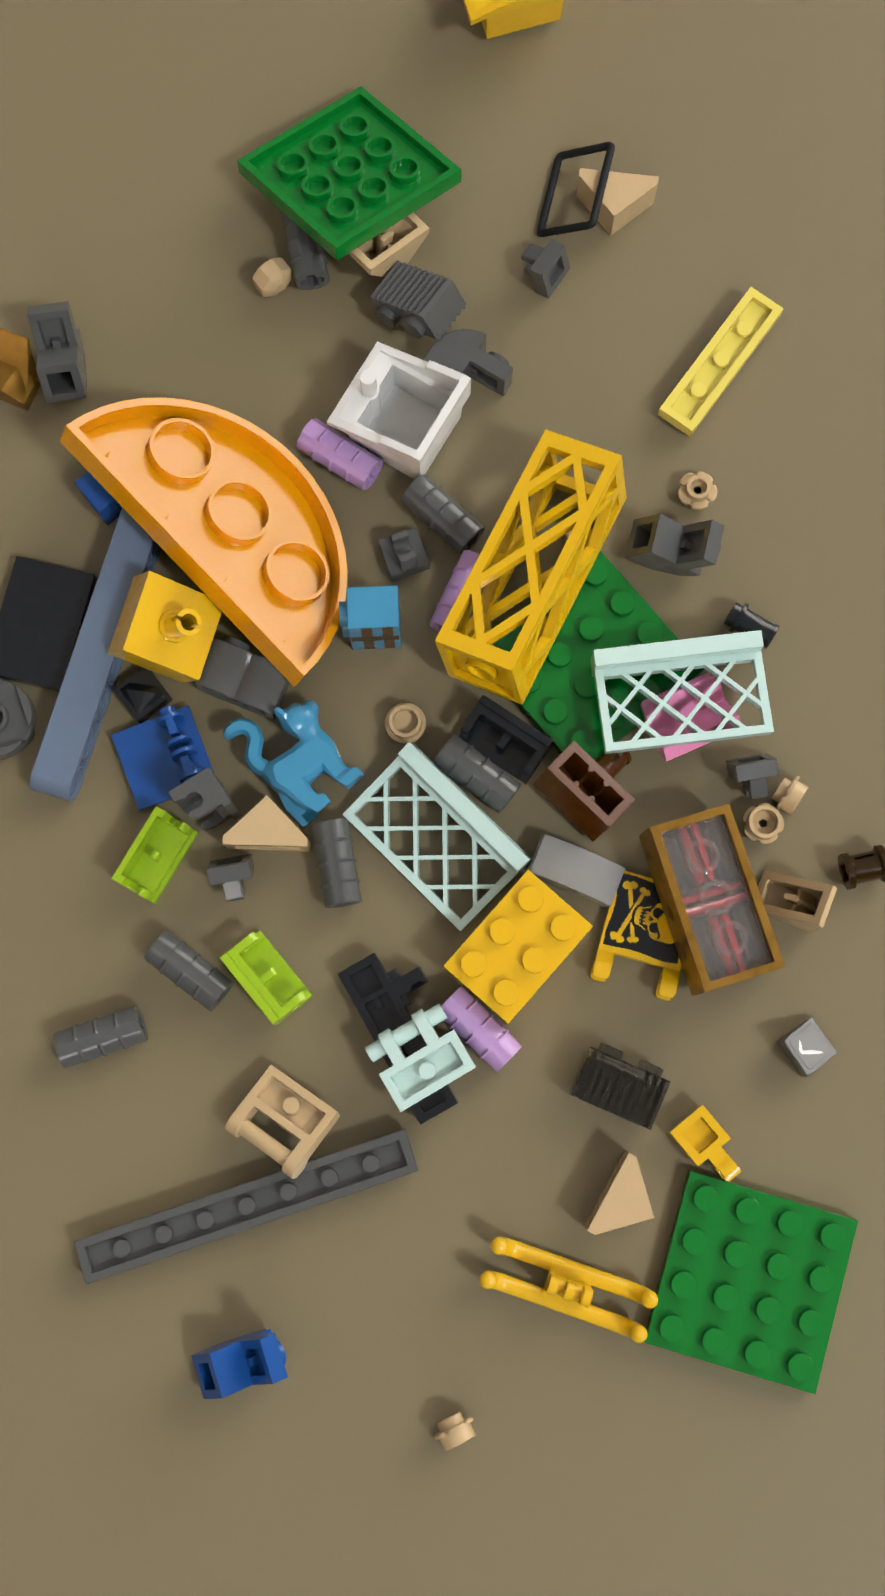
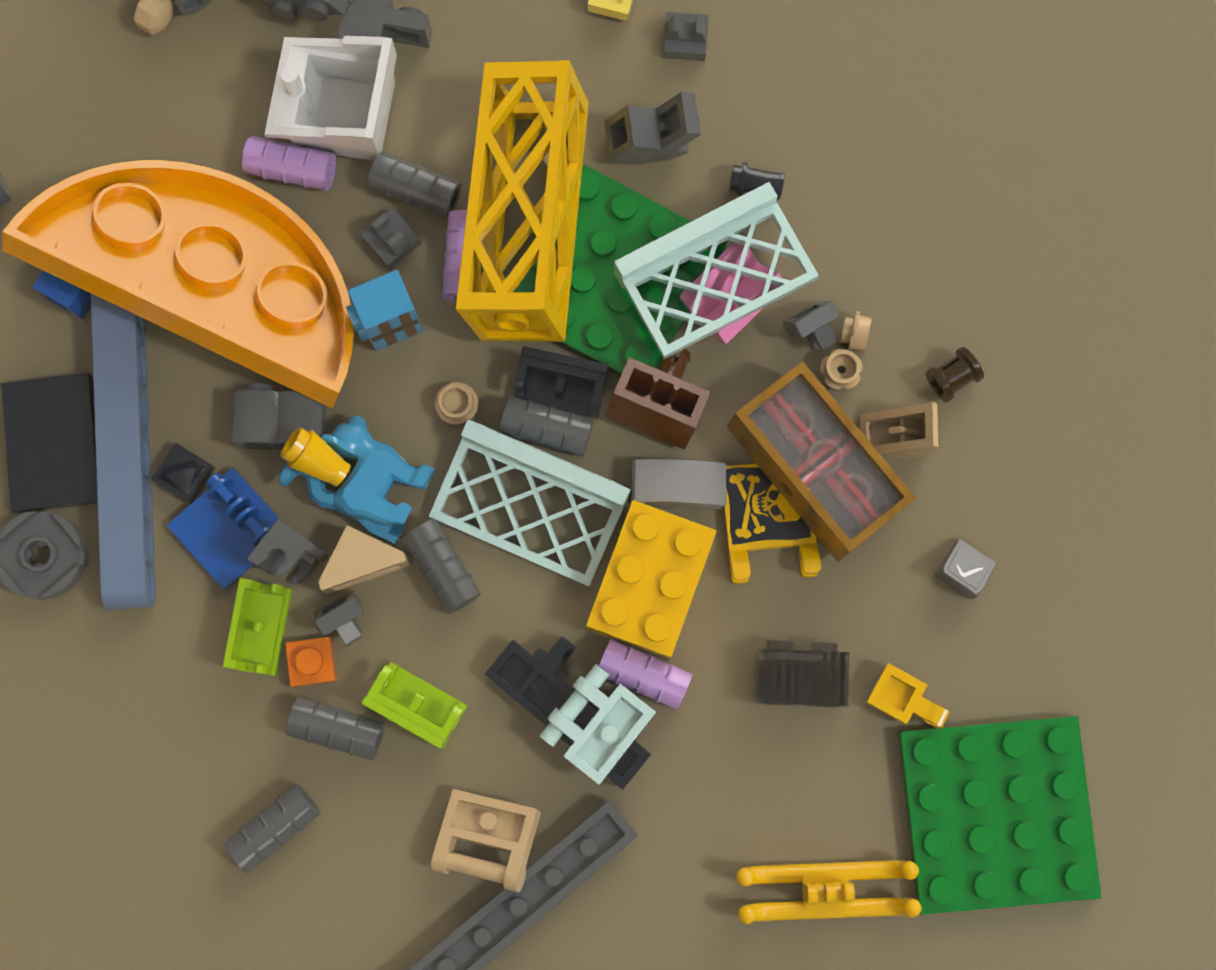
camera: 25 degrees left, 0 degrees up
yellow brick [107,571,222,683] -> none
tan slope [584,1150,654,1235] -> none
tan plate [677,471,717,510] -> none
none -> yellow cone [280,427,350,487]
none -> orange plate [286,637,337,688]
none -> dark grey tile [663,12,709,61]

